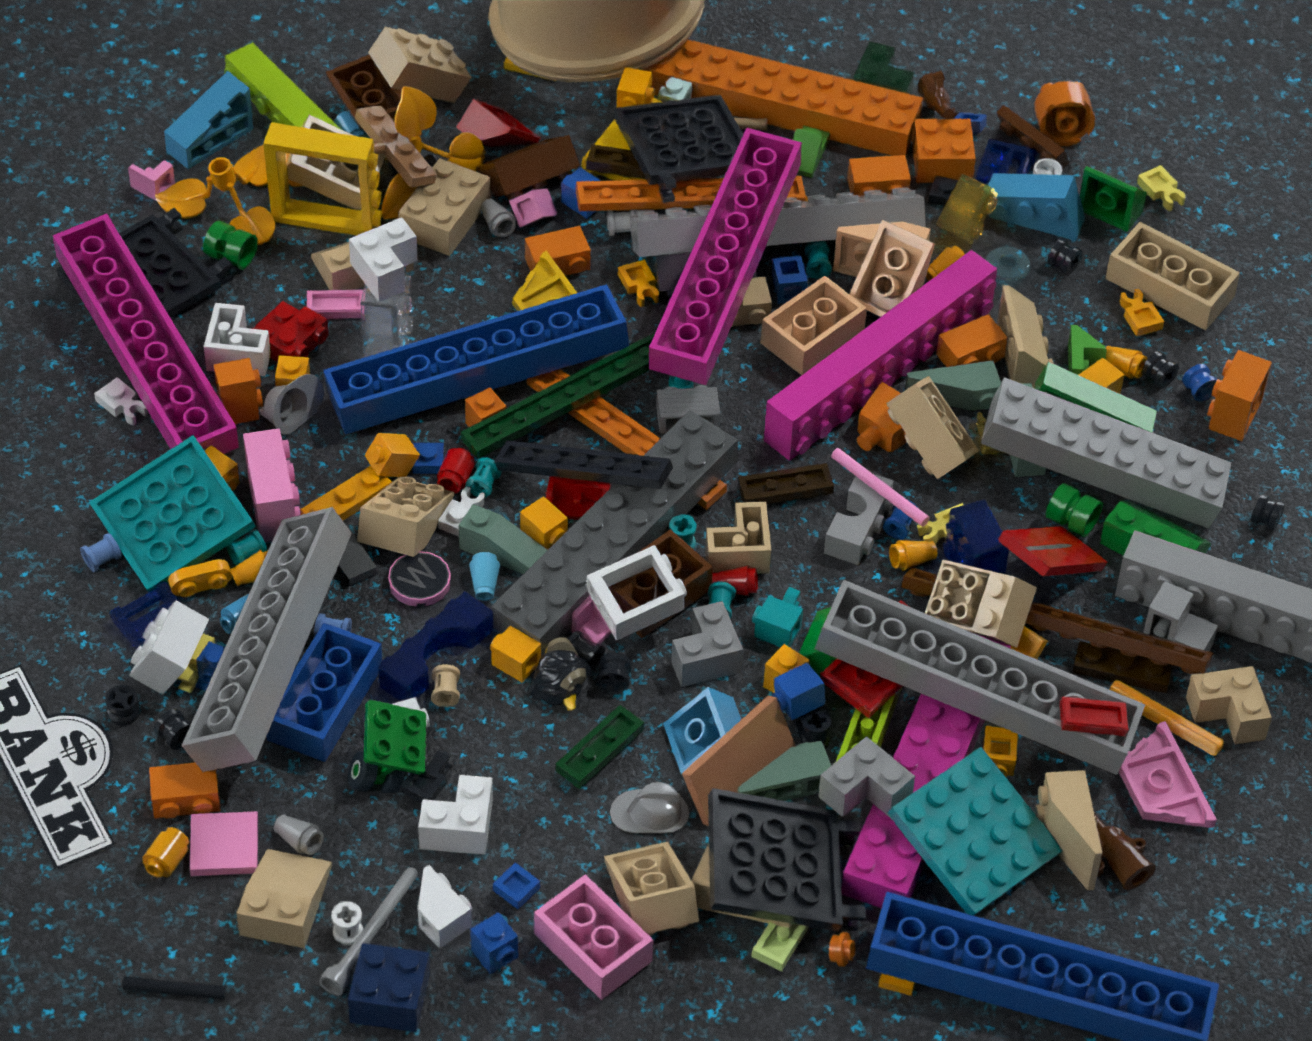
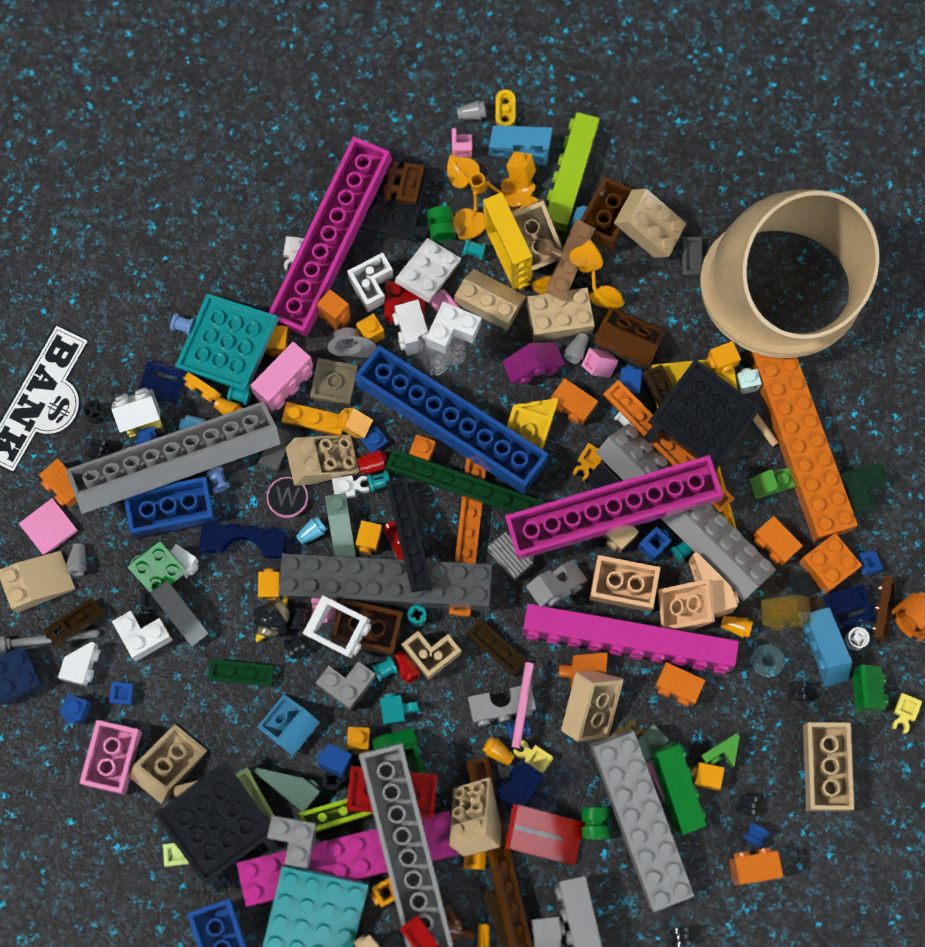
camera: 55 degrees right, 25 degrees up
light orange brick [142,827,189,878] -> none
white bush [331,902,363,945] -> none
tan bush [431,664,460,707] -> none
red slope [456,99,541,147] -> none
light grey piece [610,782,689,833] -> none
nougat tile [682,695,796,826] -> none
orange plate [829,932,855,967] -> none
sand green slope [905,360,1001,410] -> none
reddish brown piece [917,70,957,120] -> none
tan slope [997,285,1053,388] -> none
green slope [1100,501,1211,556] -> none
light orange cone [1105,345,1148,379] -> none
light orange plate [1120,288,1164,337] -> none
none -> dark brown plate [43,597,105,649]
none -> dark grey slope [150,580,209,646]
none -> dark tan plate [310,358,358,406]
none -> reddish brown plate [383,161,425,206]
none -> white brick [392,300,430,356]
none -> white plate [395,238,461,303]
none -> light grey cone [457,100,486,120]
none -> teal bush [463,238,487,261]
none -> yellow plate [495,90,515,126]
none -> magenta brick [502,342,565,385]
none -> light orange brick [506,151,536,185]
none -> light grey arch [526,560,587,607]
none -> dark grey tile [682,237,703,277]

